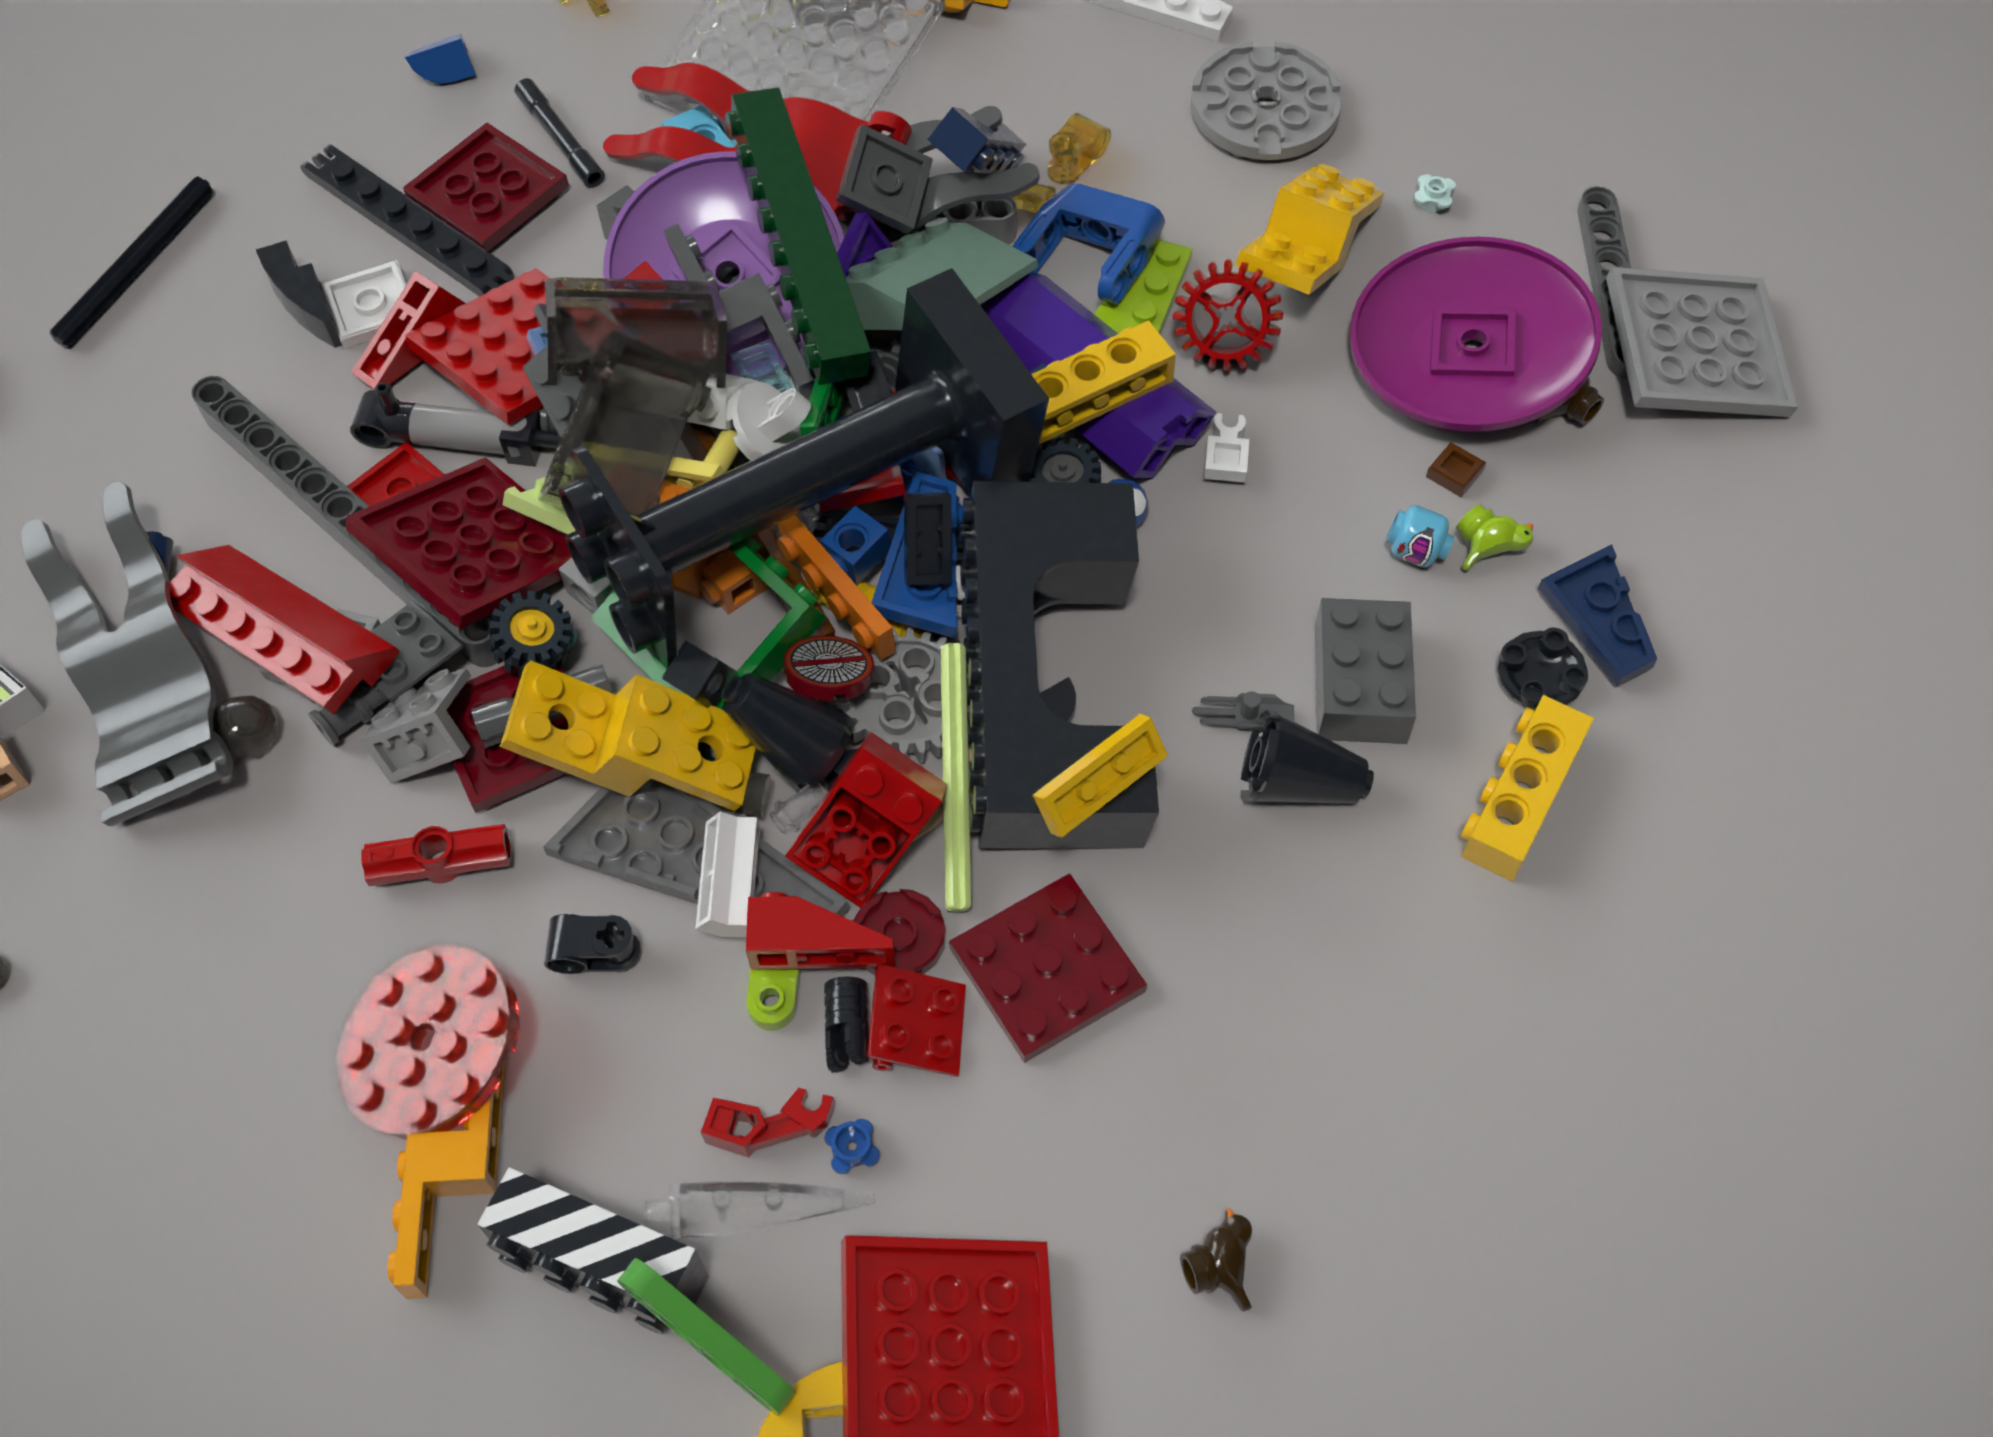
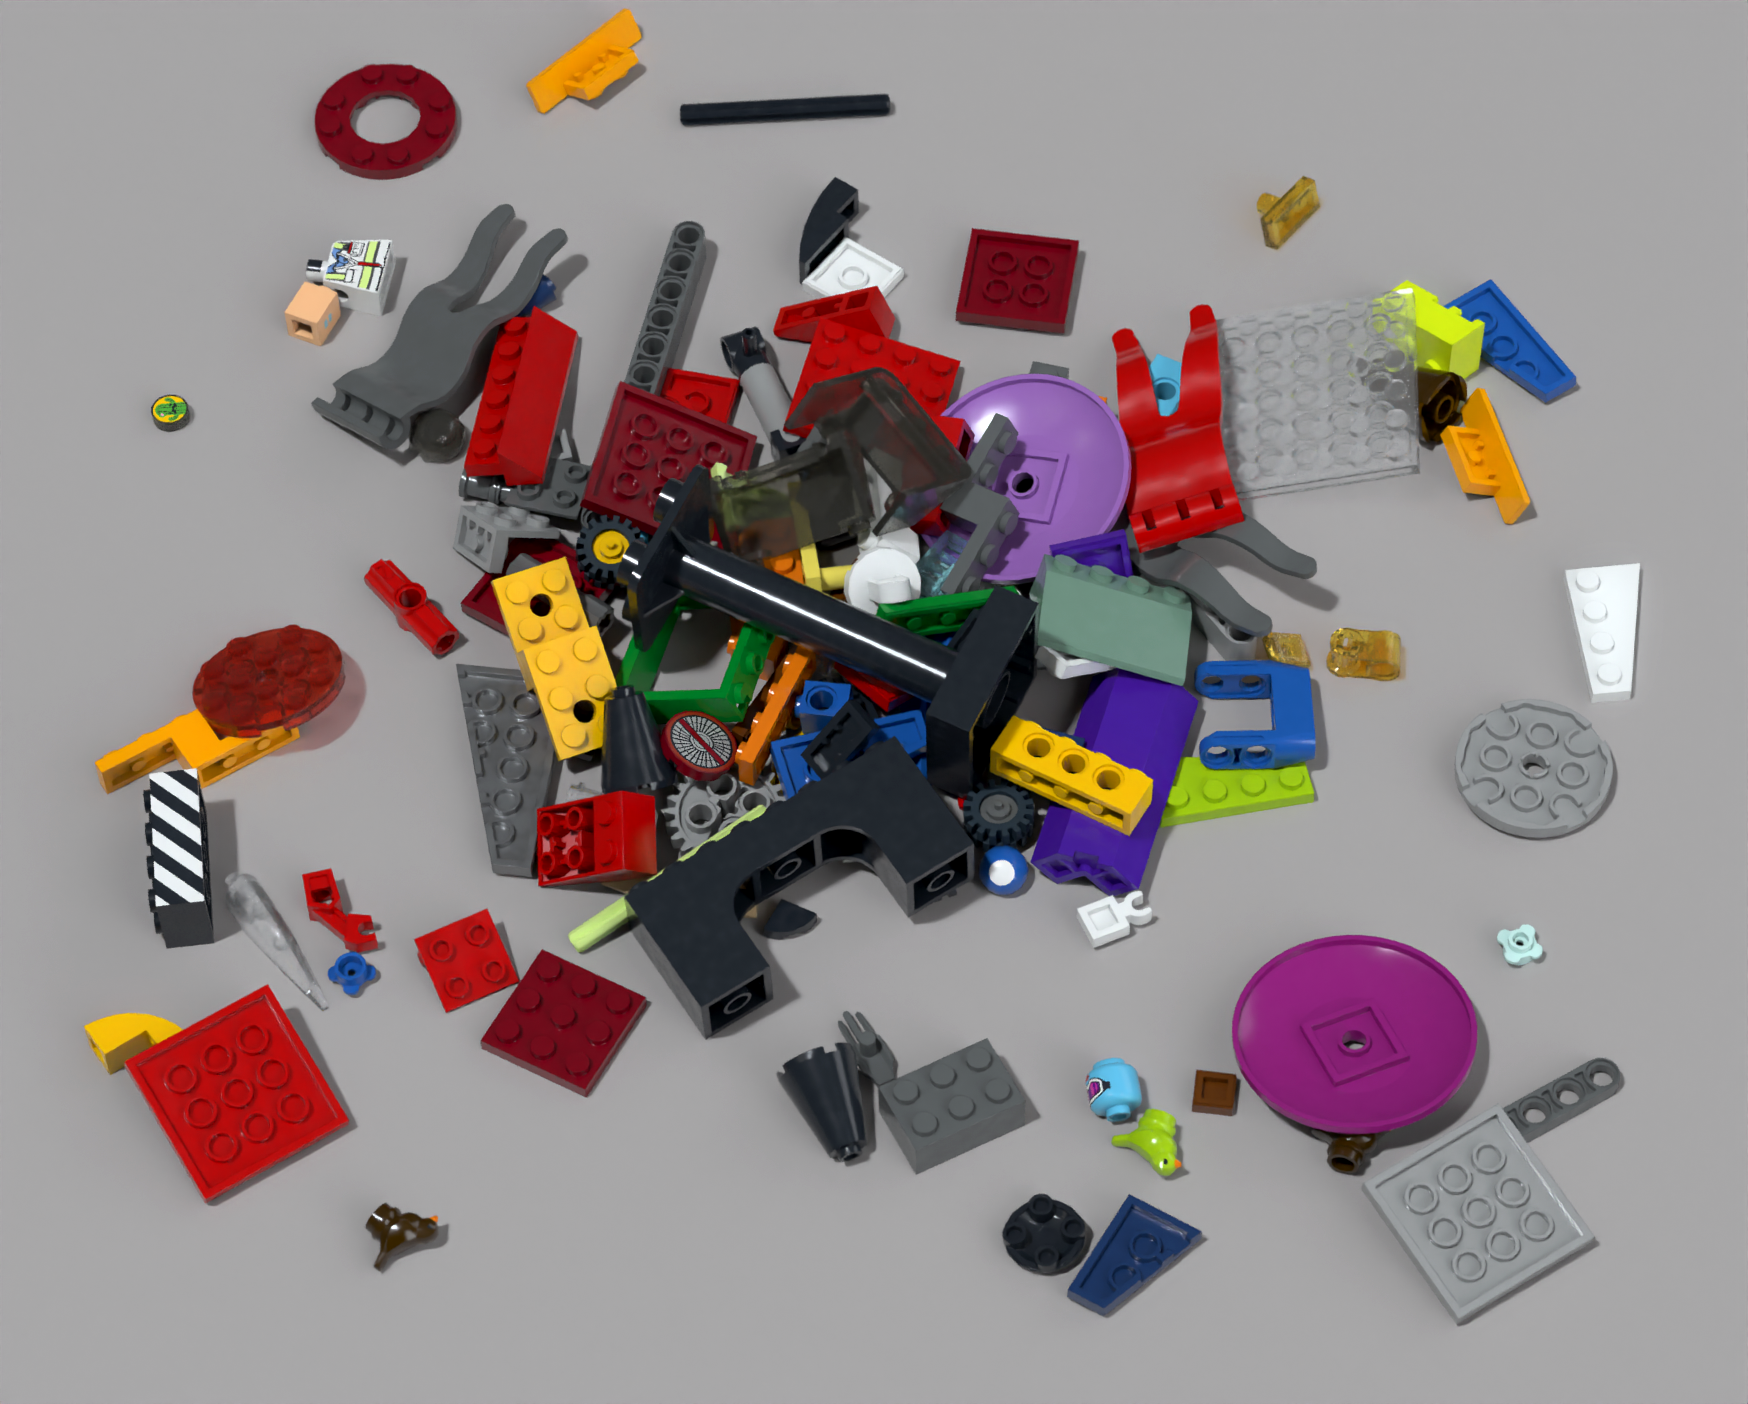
camera: 60 degrees right, 5 degrees down
black hinge [300,144,514,297] -> none
blue brick [405,34,475,84] -> none
black piece [514,78,605,188] -> none
black piece [544,914,642,974] -> none
bright green beam [617,1258,796,1416] -> none
black bracket [662,641,737,708] -> none
white piece [695,811,760,937] -> none
dark green brick [725,87,871,385] -> none
clear smoke tile [743,772,770,819] -> none
red slope [745,892,896,970] -> none
lime plate [746,968,801,1030] -> none
black hinge [824,976,869,1073] -> none
dark grey plate [835,124,933,234] -> none
dark red tile [853,889,946,975] -> none
dark blue arch [927,107,1027,173] -> none
yellow plate [1033,714,1168,838] -> none
red gear [1172,259,1284,372] -> none
yellow bracket [1235,164,1385,295] -> none
yellow brick [1460,695,1594,882] -> none

